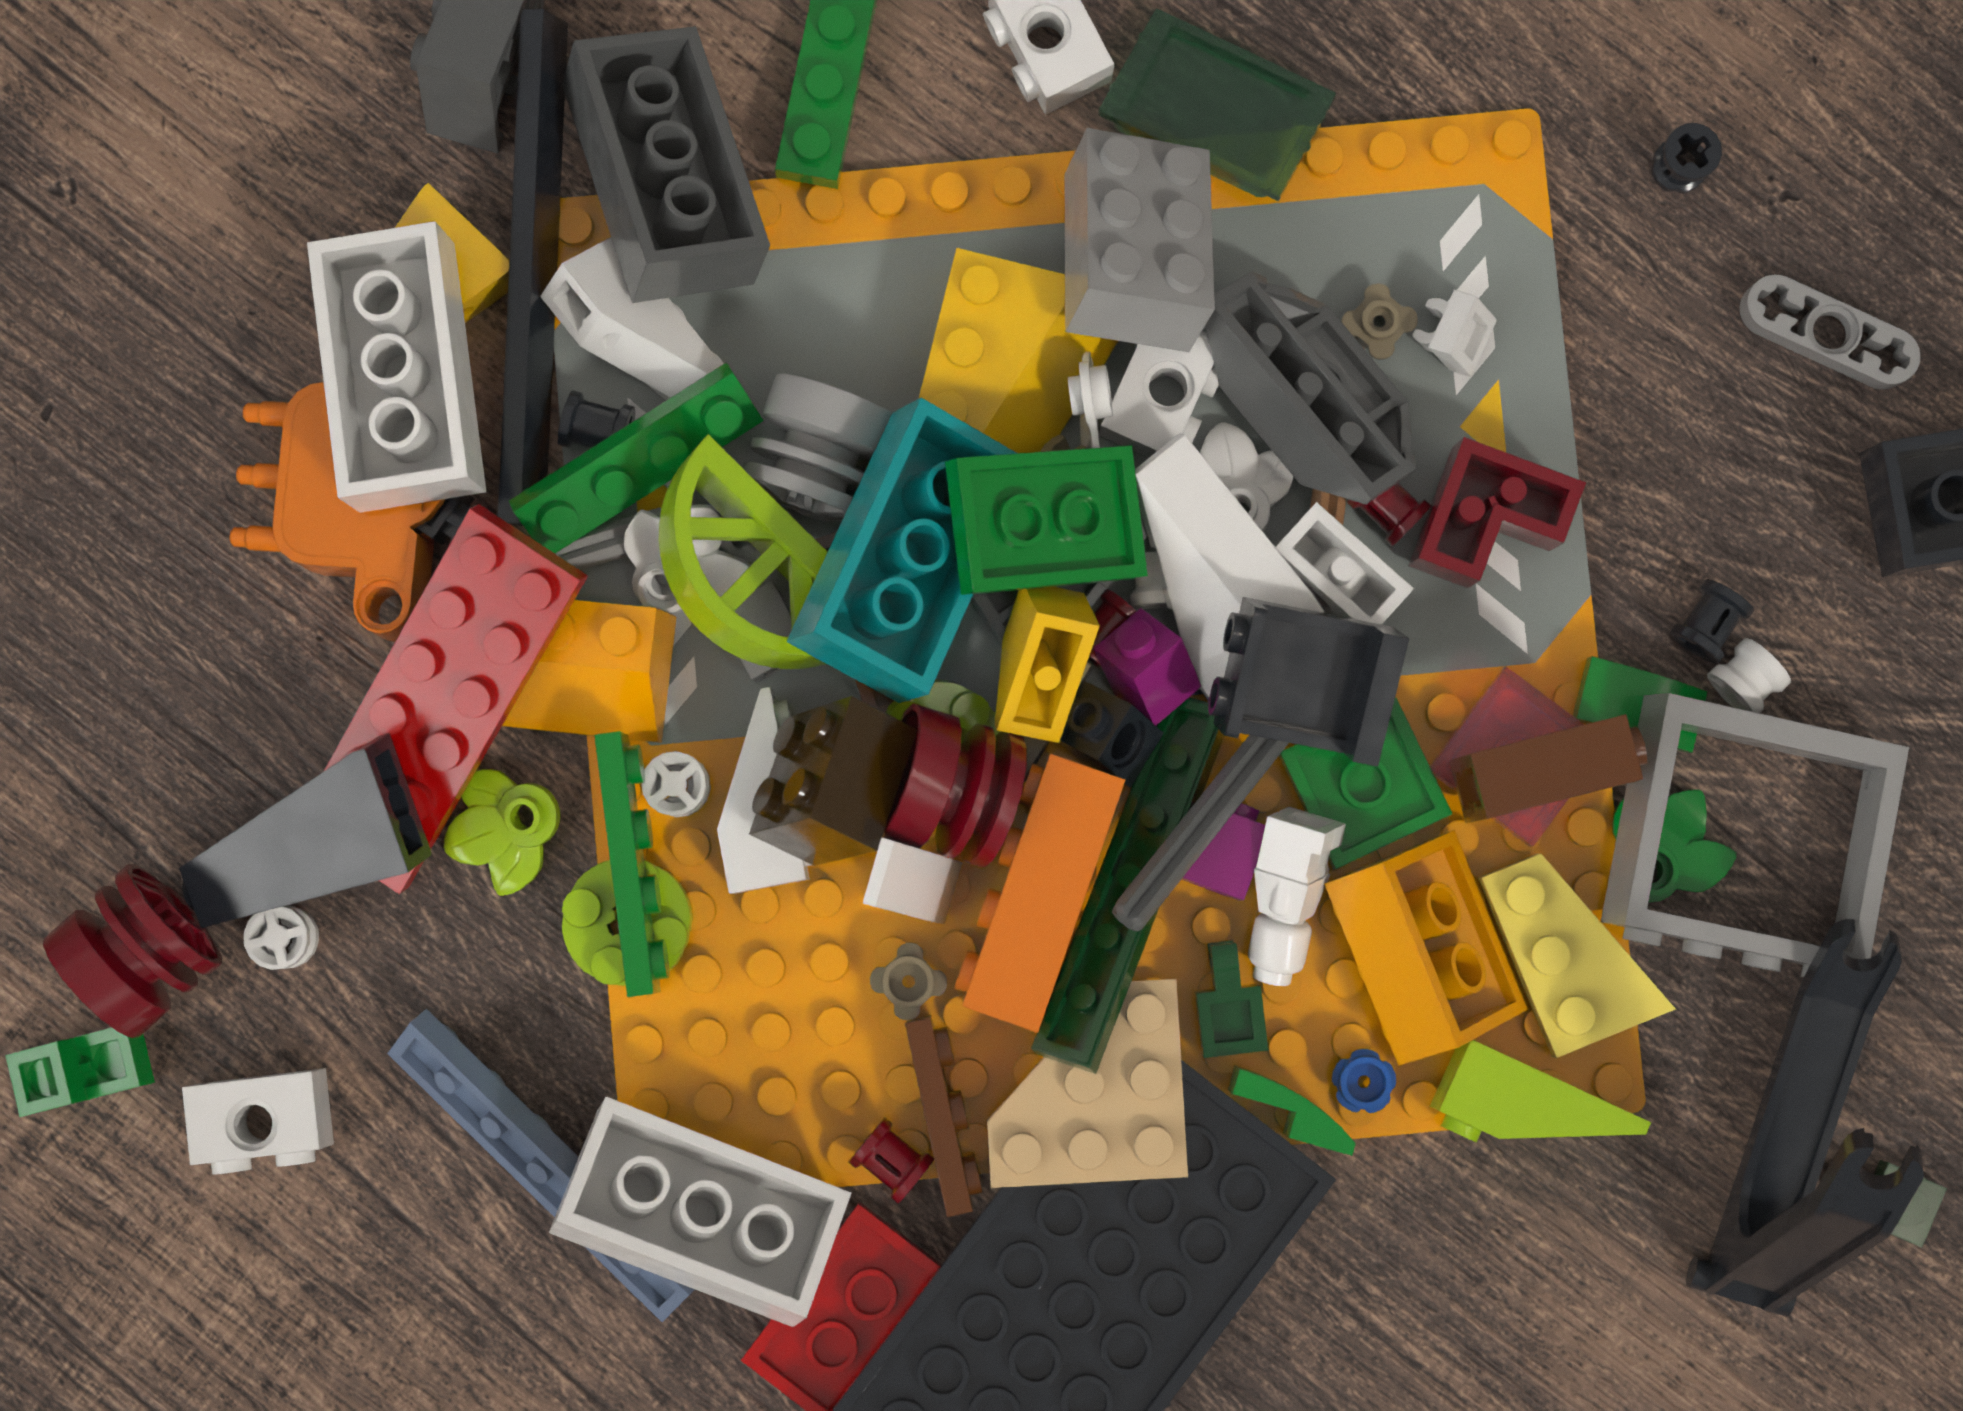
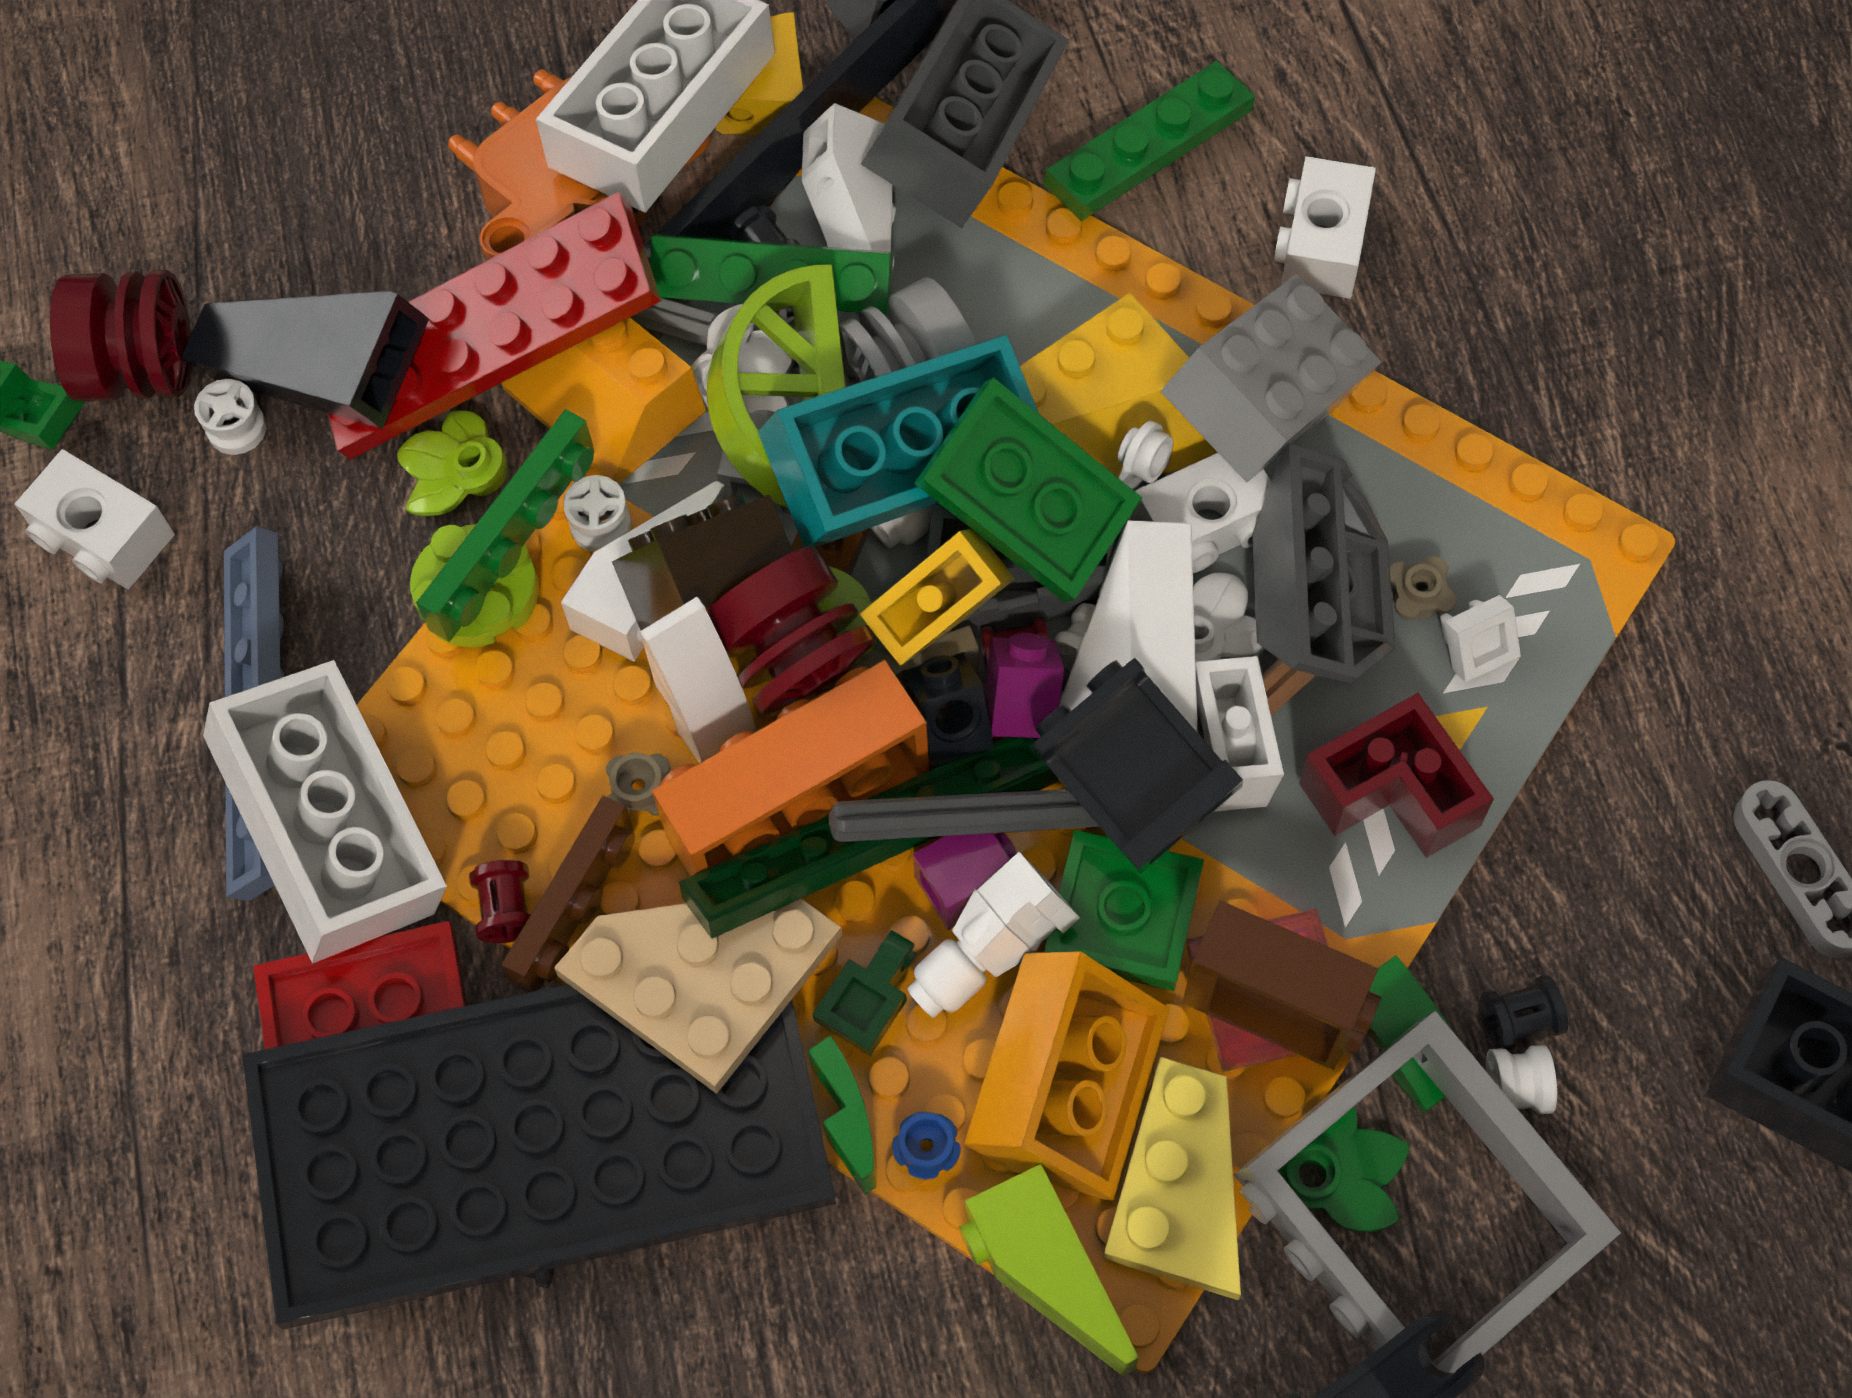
camera: 40 degrees right, 20 degrees down
clear green piece [1098,8,1336,202] -> none
dark red bush [1347,483,1432,547] -> none
black bush [1651,123,1722,194] -> none

